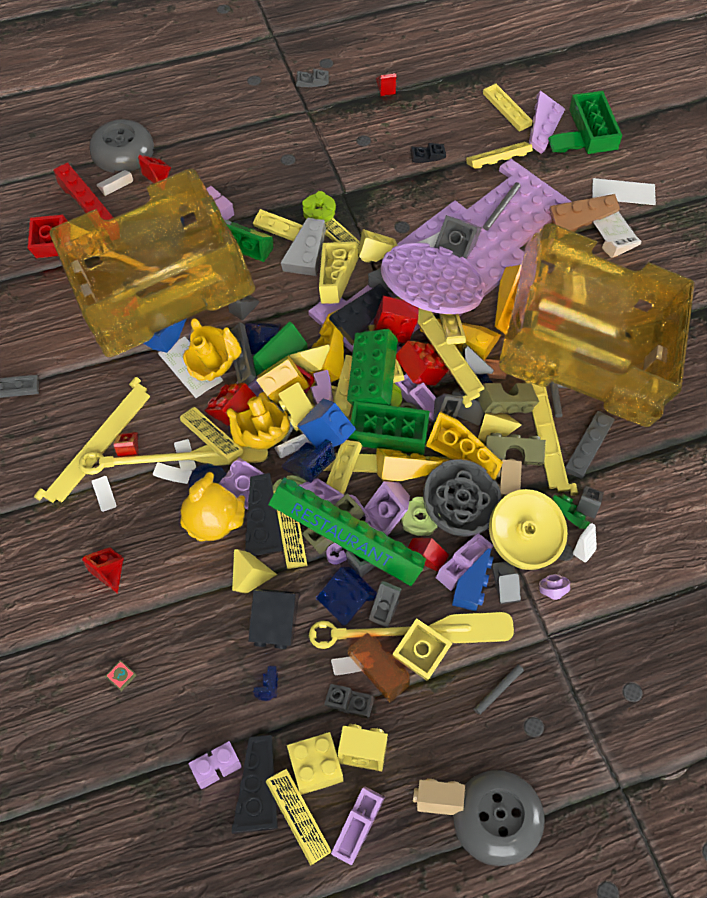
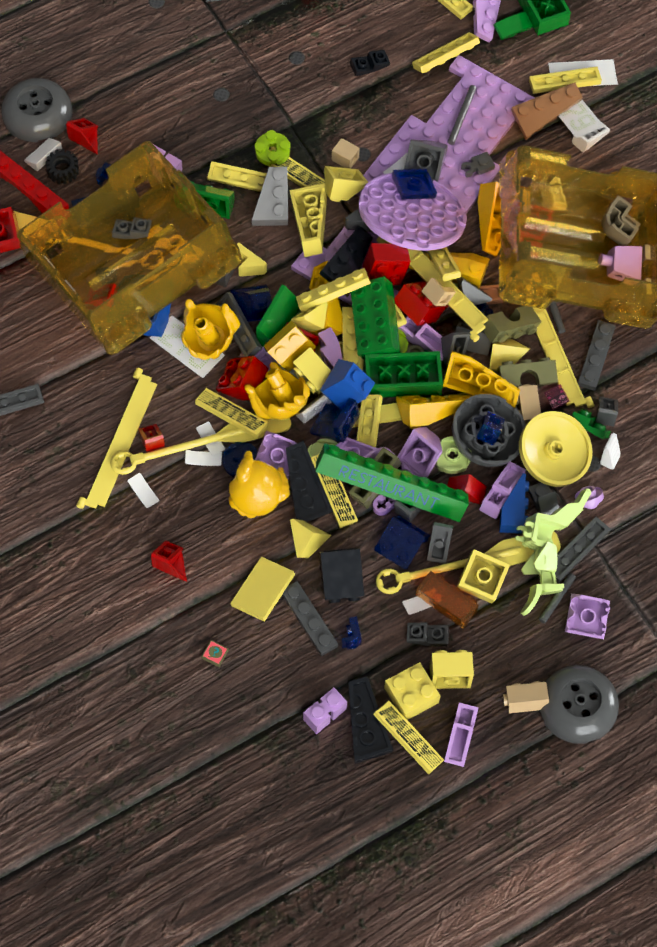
camera: 15 degrees left, 5 degrees up
none -> black tyre [46,149,79,184]
none -> dark grey slope [112,217,152,239]
none -> light yellow tile [230,557,295,622]
none -> light yellow slope [234,243,267,276]
none -> dark grey plate [282,581,338,656]
none -> light yellow plate [296,268,371,312]
none -> tan panel [332,139,360,168]
none -> clear blue tile [391,169,437,199]
none -> tan panel [422,278,456,306]
none -> dark grey plate [461,152,495,177]
none -> clear blue bracket [477,411,505,445]
none -> yellowish green piece [515,488,591,616]
none -> light yellow plate [529,67,602,94]
none -> clear pink tile [544,384,570,410]
none -> dark grey plate [555,517,610,583]
none -> lavender slope [565,593,610,639]
none -> lavender torso [598,246,642,285]
none -> dark tan brick [601,195,641,246]

